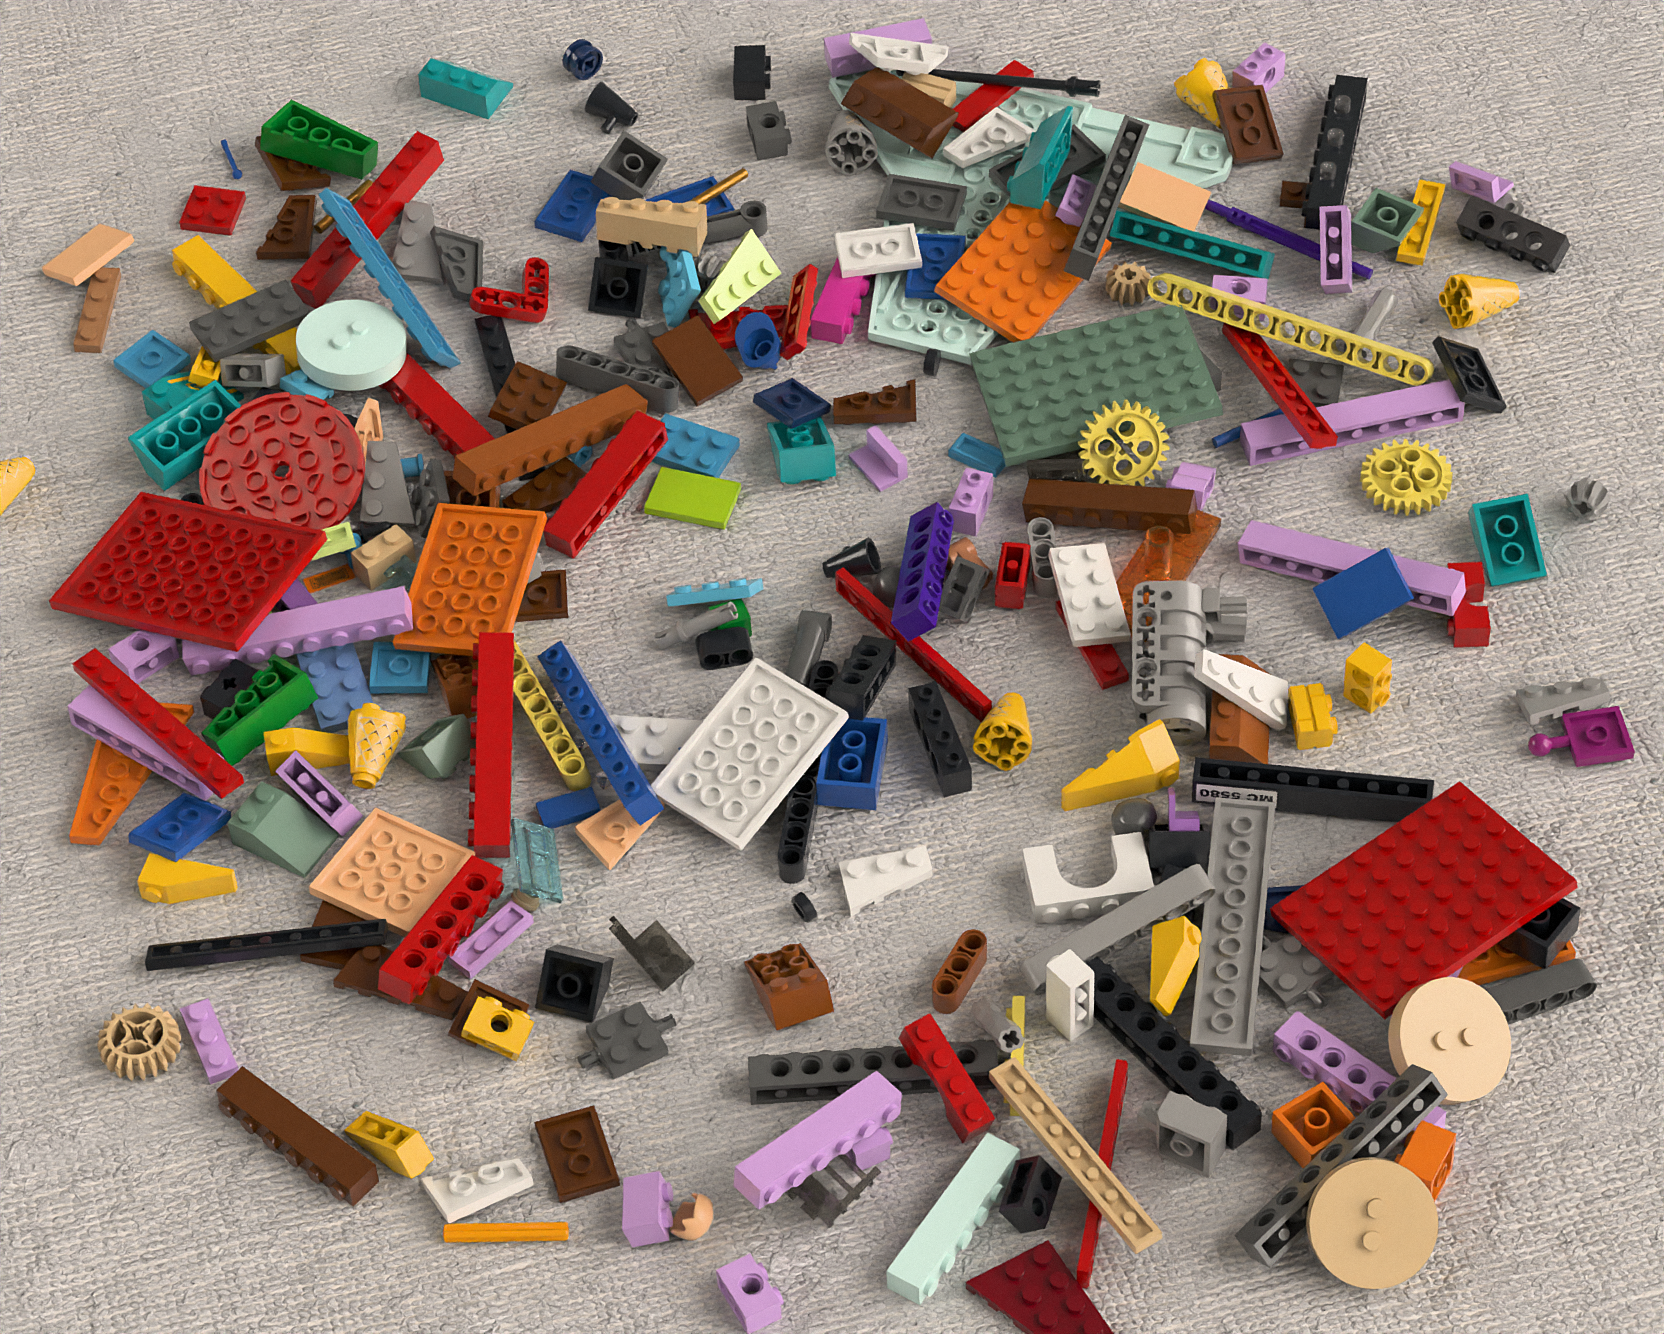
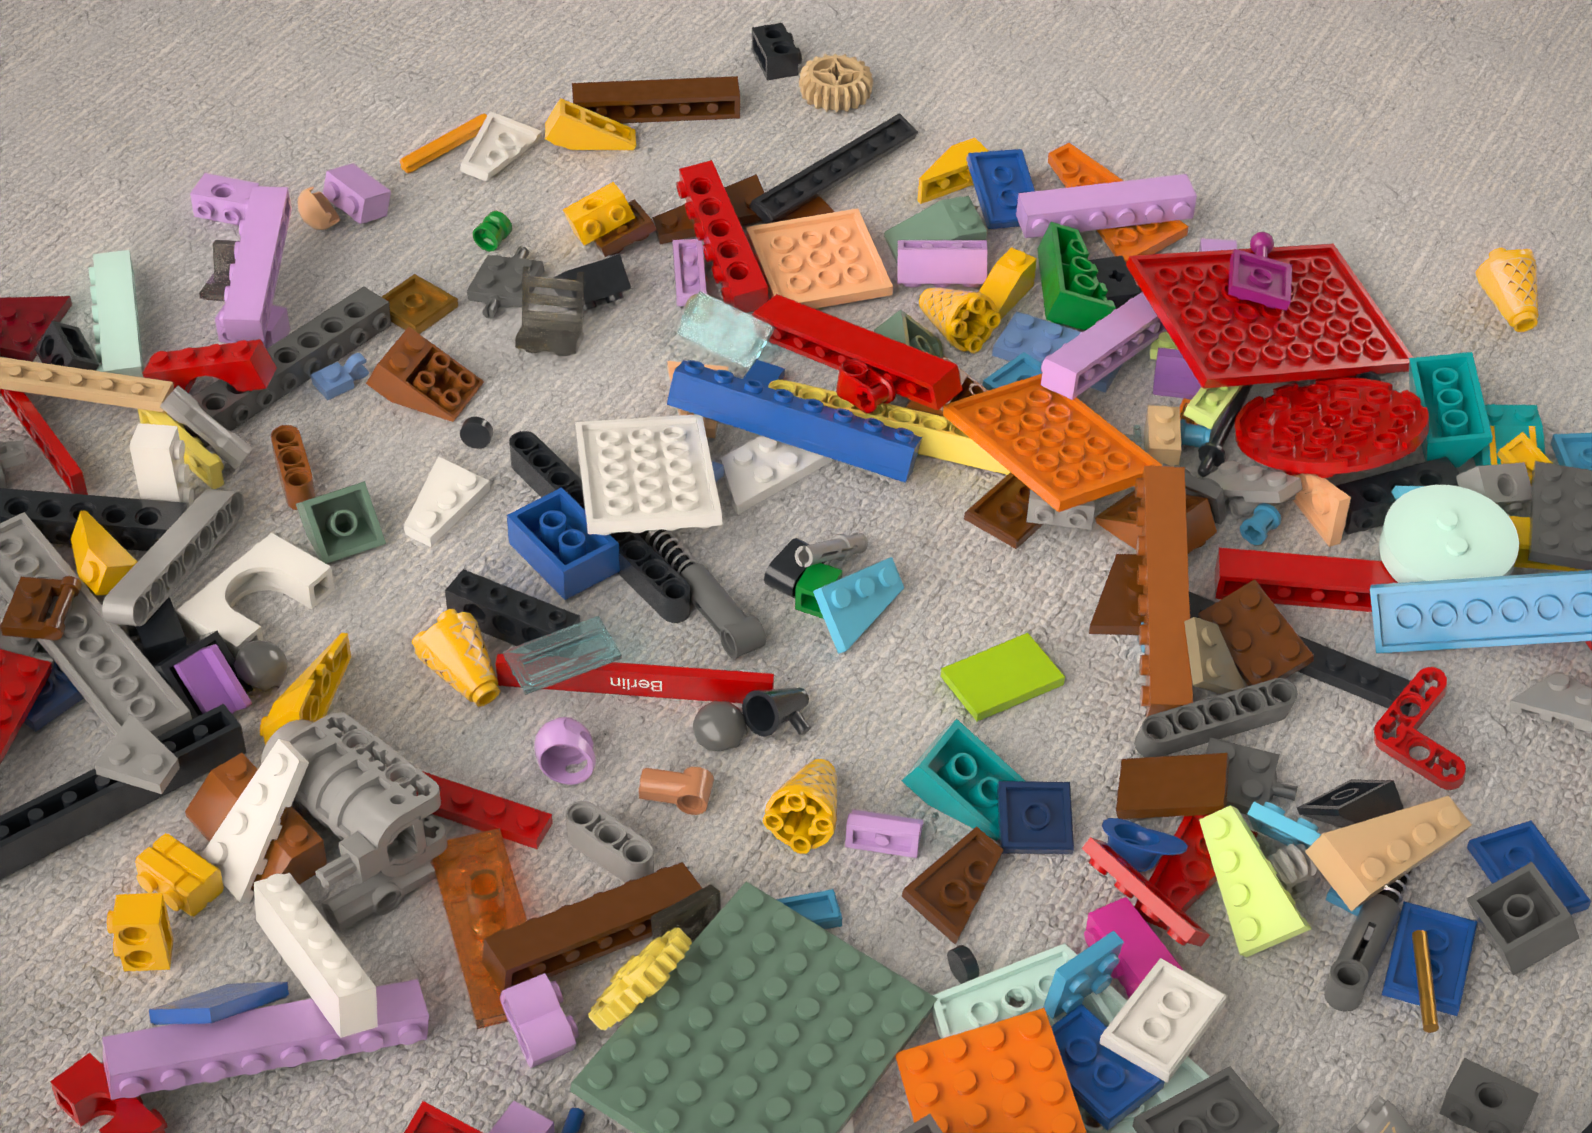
camera: 130 degrees right, 5 degrees down
red plate [72,648,244,799] -> none
lavender plate [180,998,239,1084] -> none
dark grey wing [430,226,483,302] -> none
reddish brown tile [534,1105,620,1203] -> none
red brick [543,410,668,559] -> none
dark azure plate [651,413,740,478] -> none
black brick [826,635,897,721] -> none
dark purple brick [891,502,954,641] -> none
dark grey brick [939,556,990,623] -> none
lavender brick [949,468,993,536] -> none
red brick [995,542,1031,609] -> none
white plate [1048,543,1131,647] -> none
none -> reddish brown plate [0,576,82,640]
none -> light grey wing [94,715,180,794]
none -> white brick [254,873,378,1038]
none -> sand green slope [296,481,386,564]
none -> medium blue plate [311,353,369,401]
none -> pearl gold tile [382,274,458,334]
none -> green wheel [472,211,513,252]
none -> clear light blue piece [503,616,622,695]
none -> lavender helmet [534,717,596,785]
none -> black brick [751,23,802,80]
none -> yellow cone [763,759,837,854]
none -> red piece [836,359,896,413]
none -> dark azure plate [1043,931,1124,1020]
none -> dark tan wing [1184,617,1245,694]
none -> magenta plate [1228,232,1292,311]

